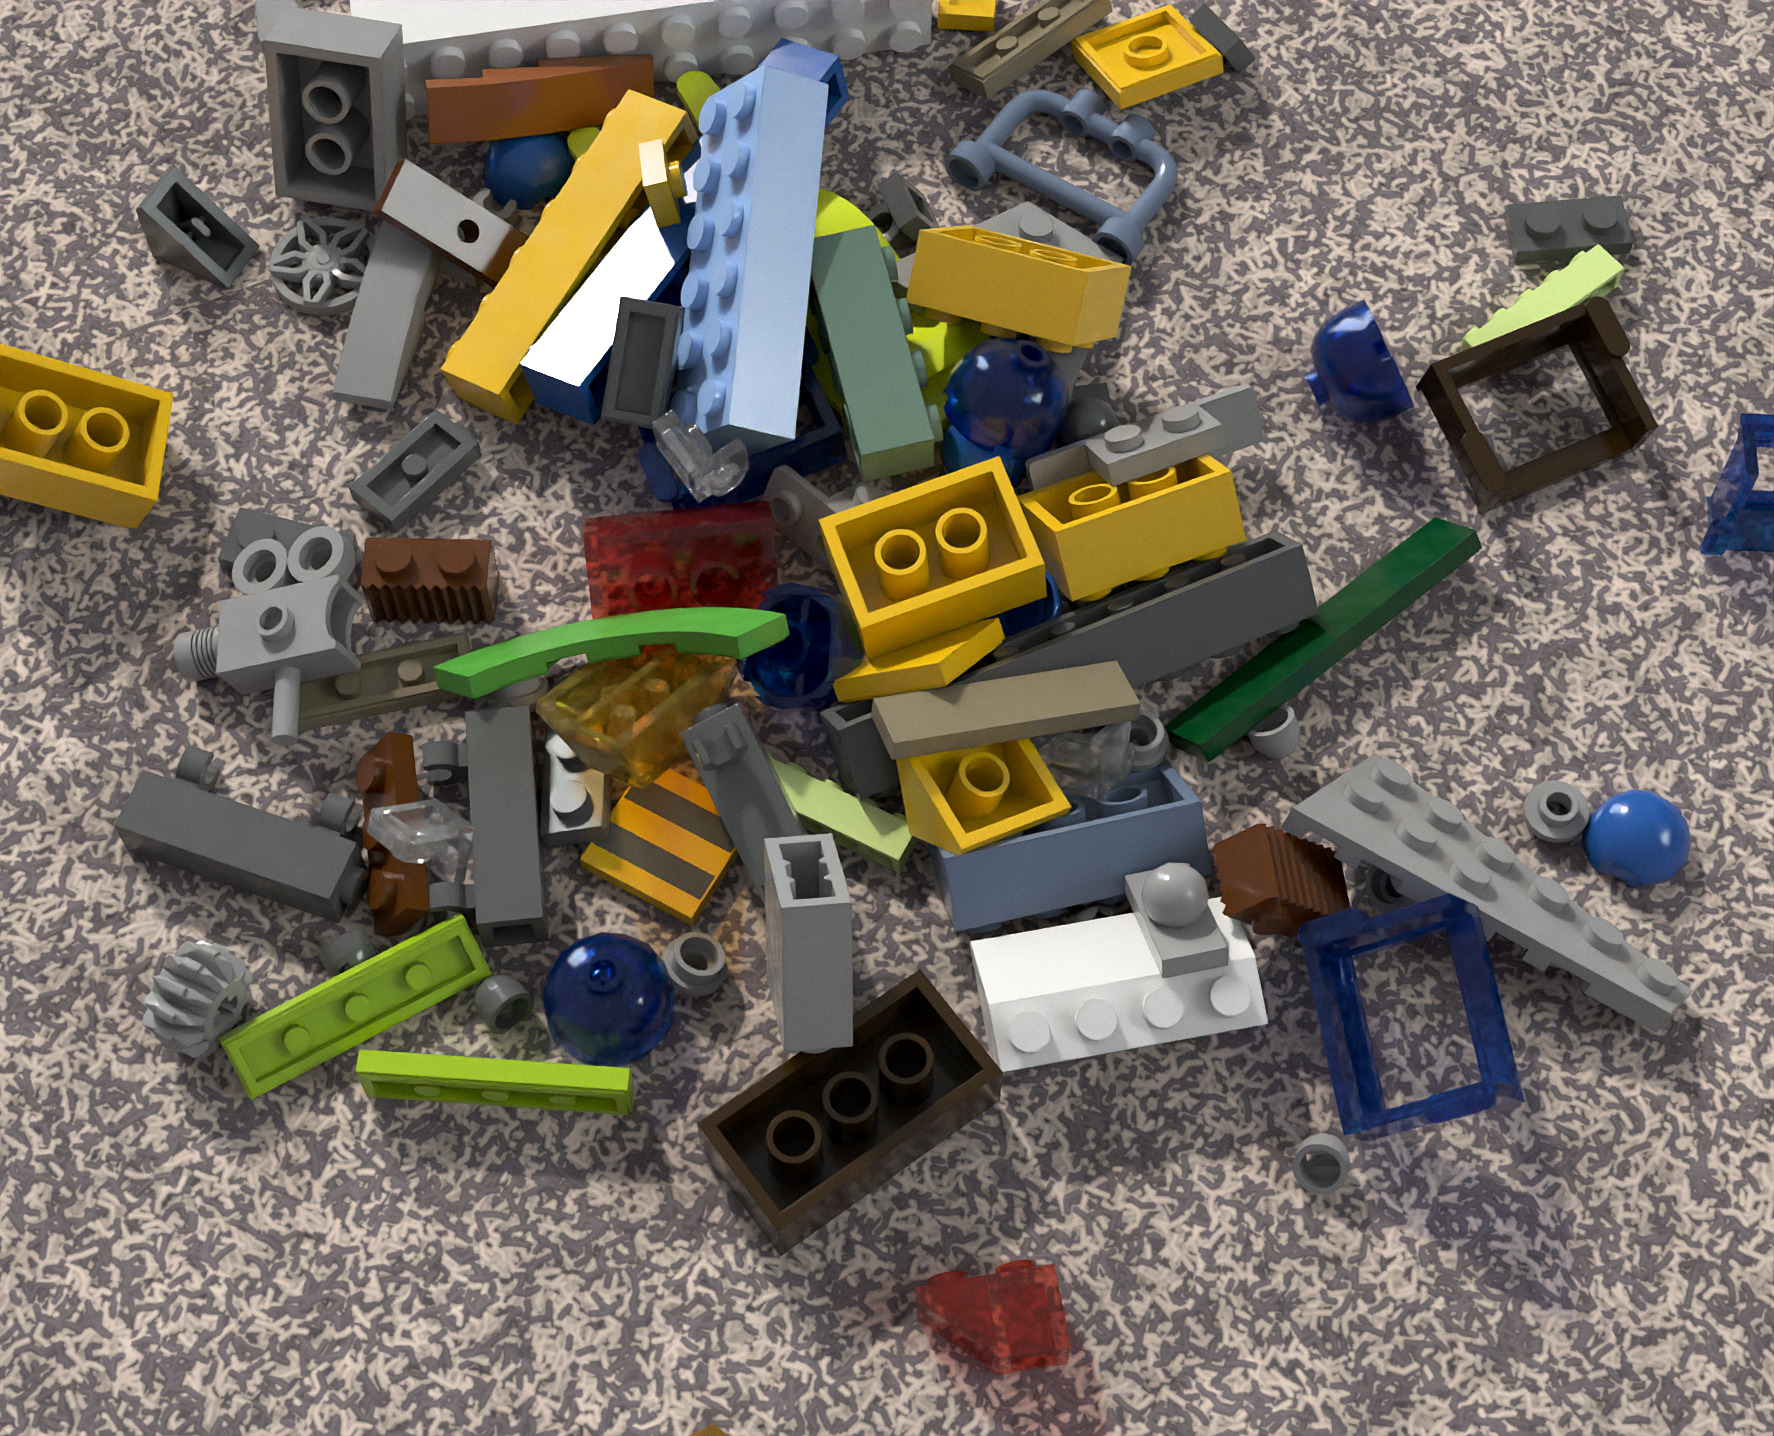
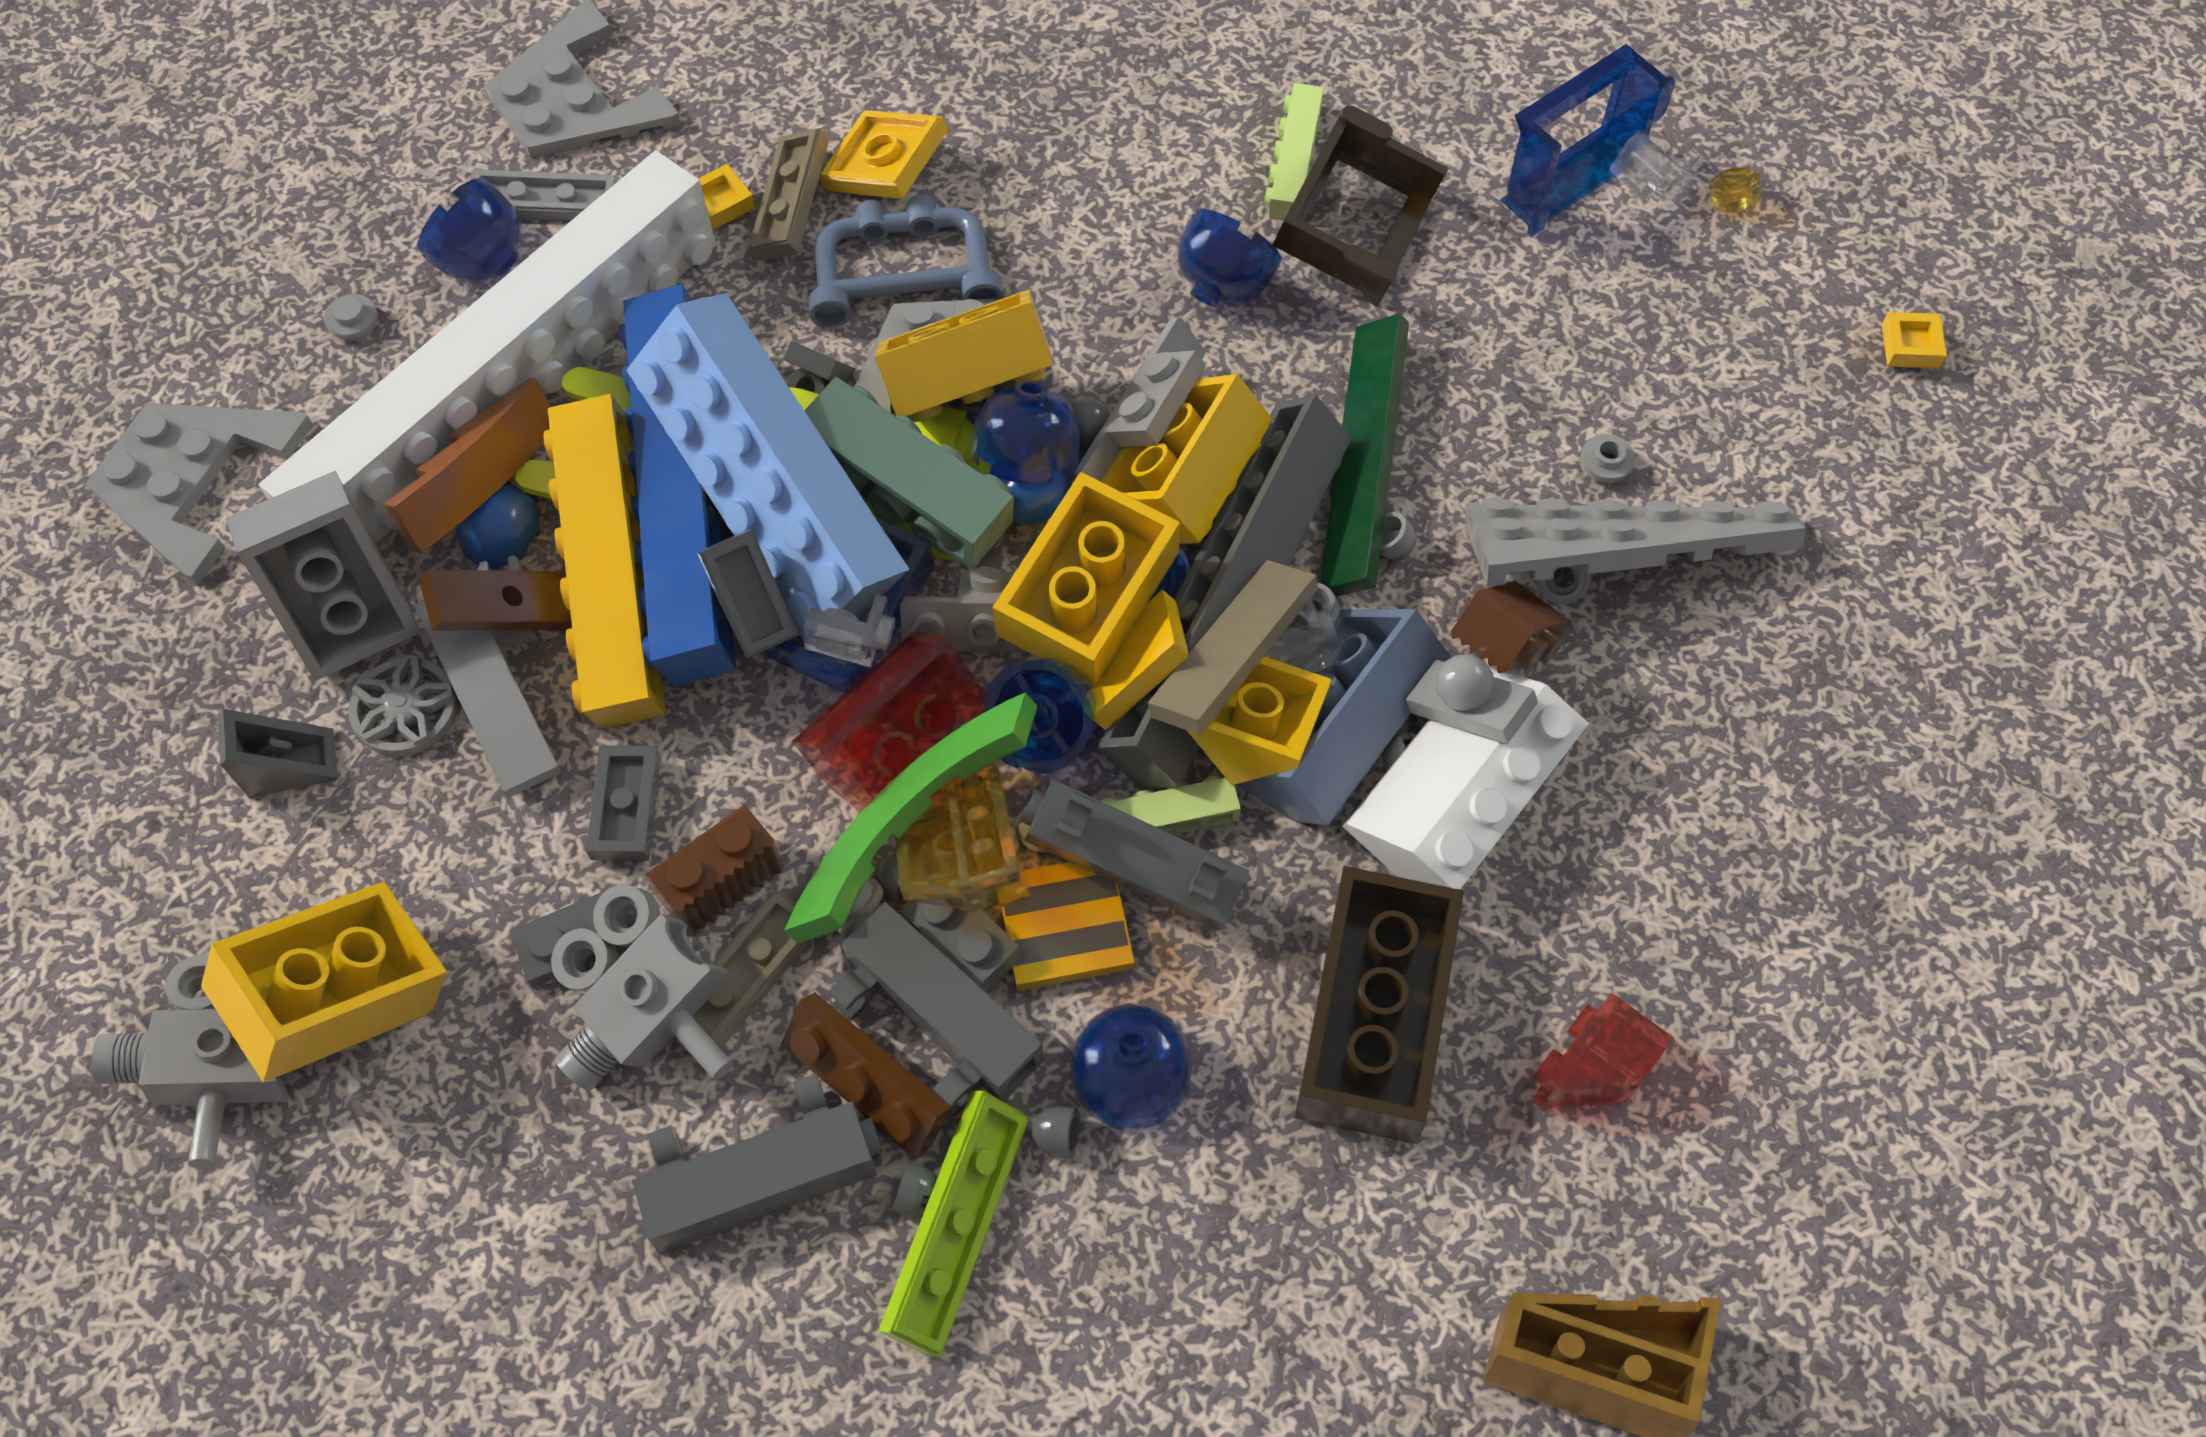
camera: 40 degrees left, 0 degrees up
light grey gear [143,940,252,1058] -> none
lime tile [355,1049,635,1115] -> none
clear bracket [367,799,474,883] -> none
yellow plate [638,139,688,228] -> none
light grey plate [661,932,727,996] -> none
light grey brick [764,833,853,1054] -> none
dark grey tile [1188,3,1256,73] -> none
light grey hinge [1292,1133,1350,1194] -> none
clear blue piece [1298,893,1525,1142] -> none
dark grey plate [1503,195,1633,263] -> none
blue hair [1581,789,1692,888] -> none

